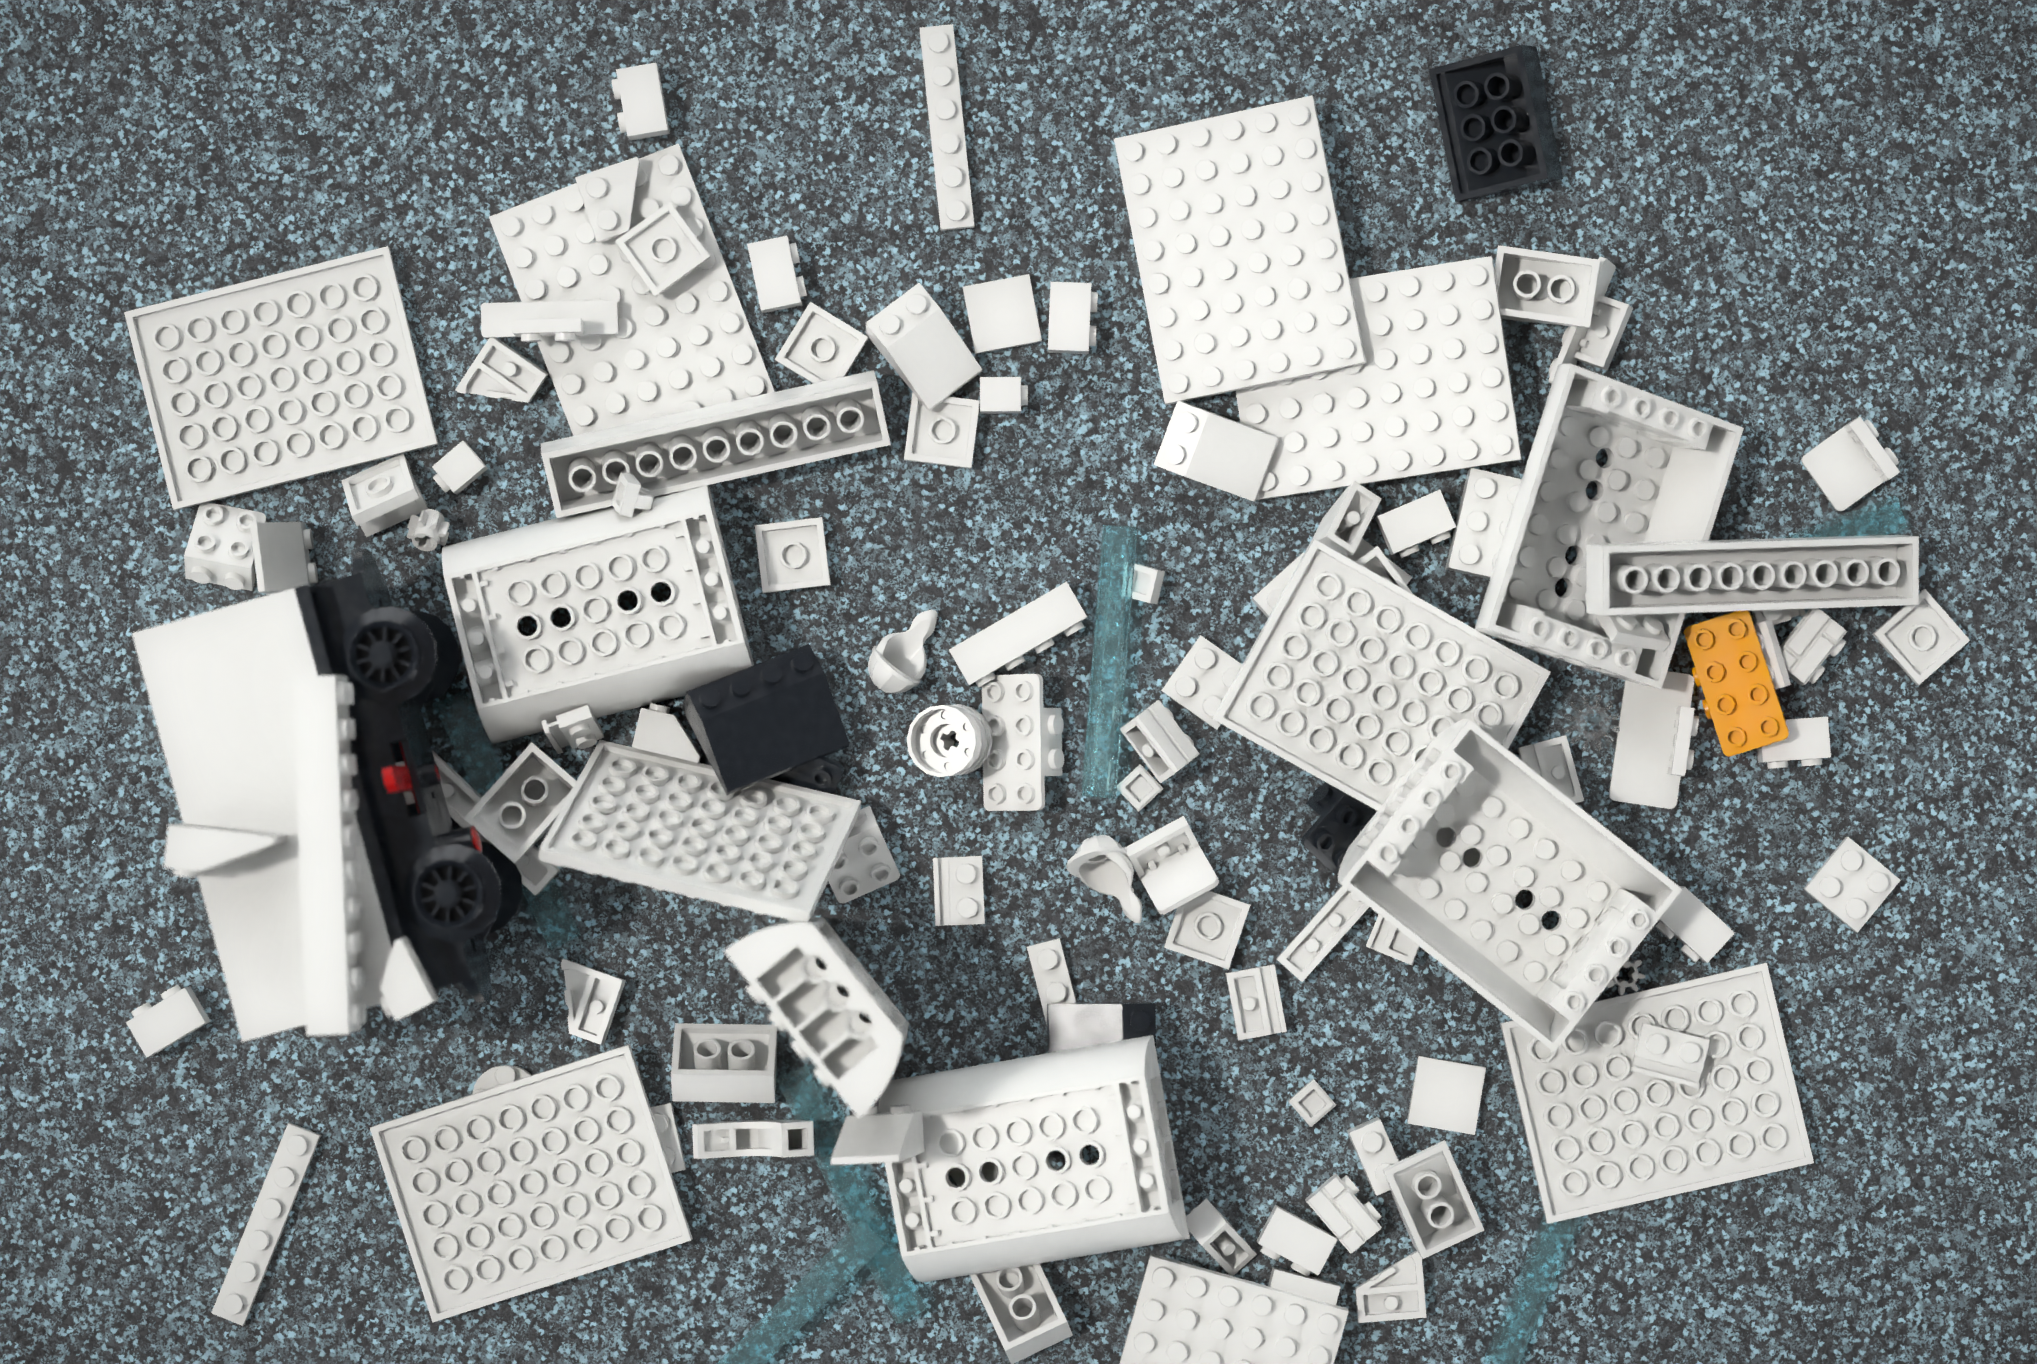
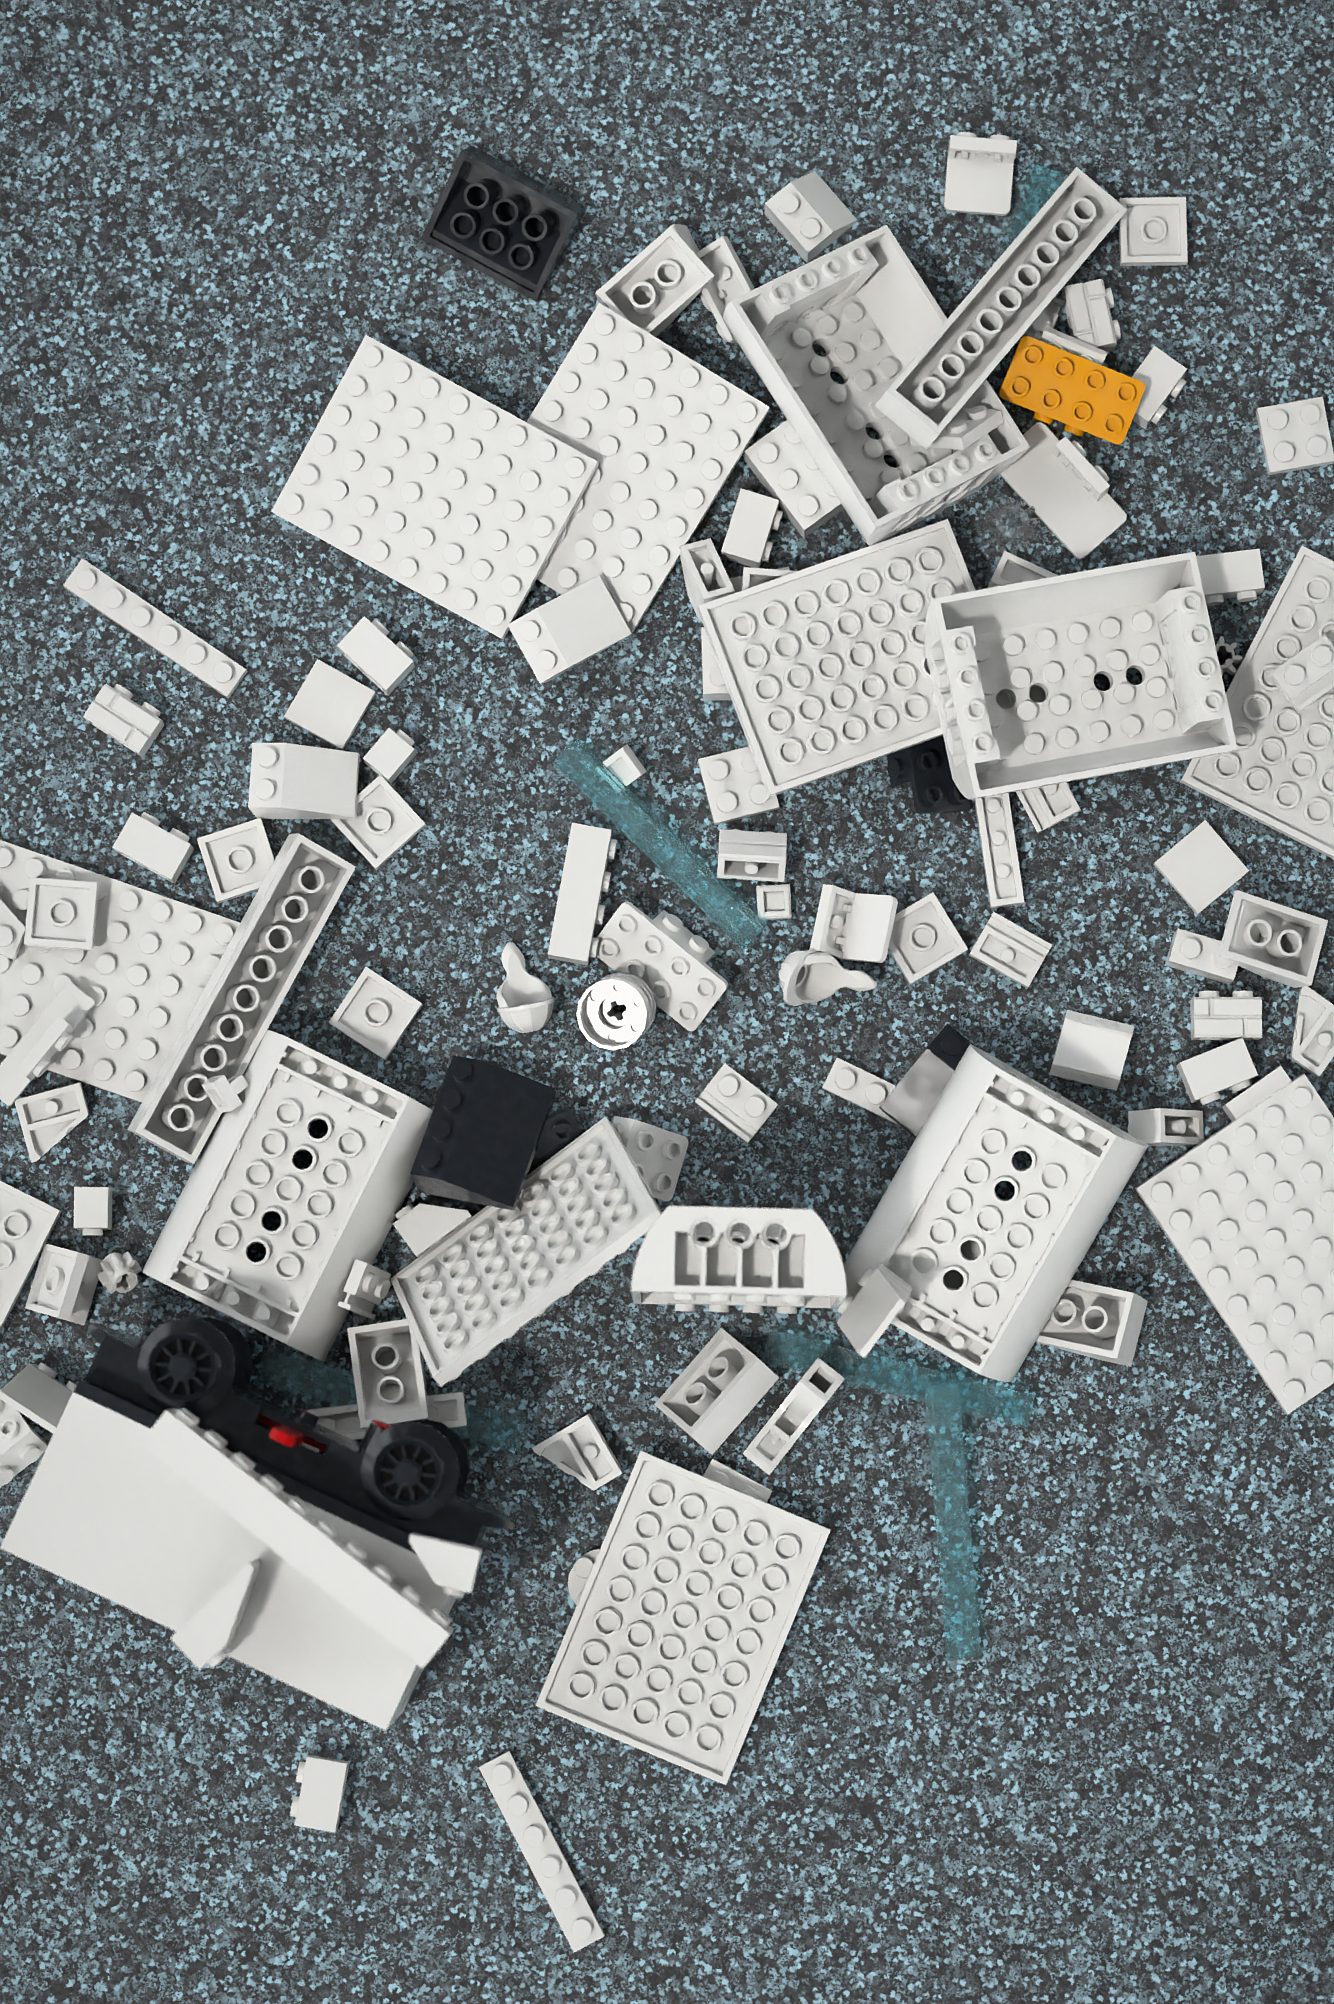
camera: 50 degrees left, 5 degrees down
white tile [1288,1079,1336,1127] -> none
none -> white brick [83,684,164,757]
none -> white slope [764,171,858,263]
none -> white slope [1050,1010,1134,1091]

